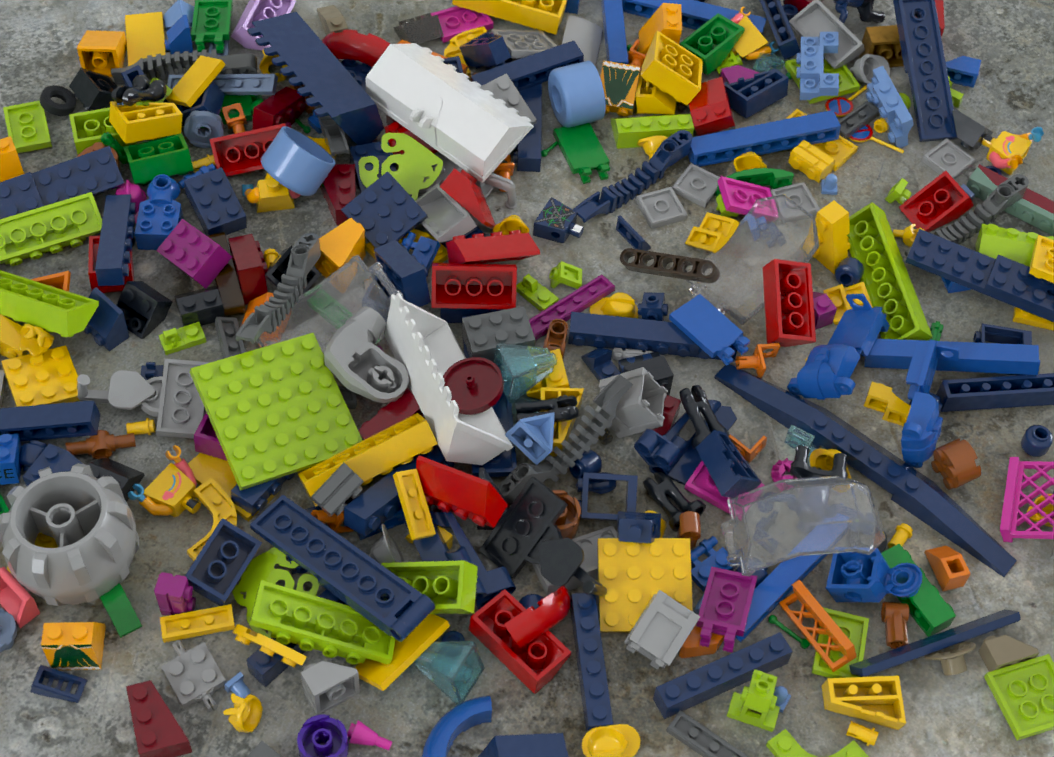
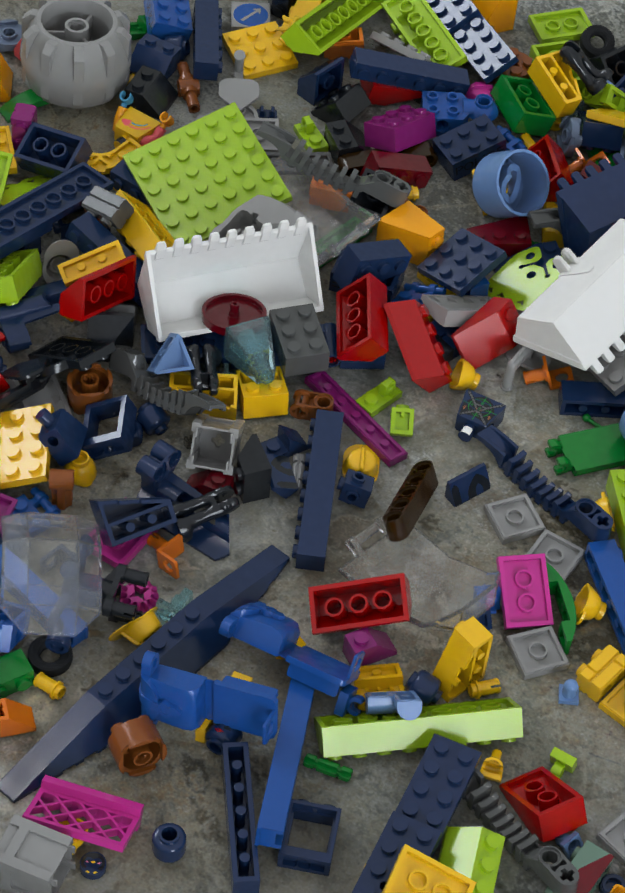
camera: 90 degrees right, 5 degrees down
yellow pin [126,418,156,436] -> none
black piece [643,471,706,531] -> none
blue tile [669,294,750,366] -> none
yellow slope [685,212,740,253] -> none
orange bracket [735,343,781,379] -> none
none -> medium blue brick [365,690,422,720]
none -> light grey plate [370,31,432,62]

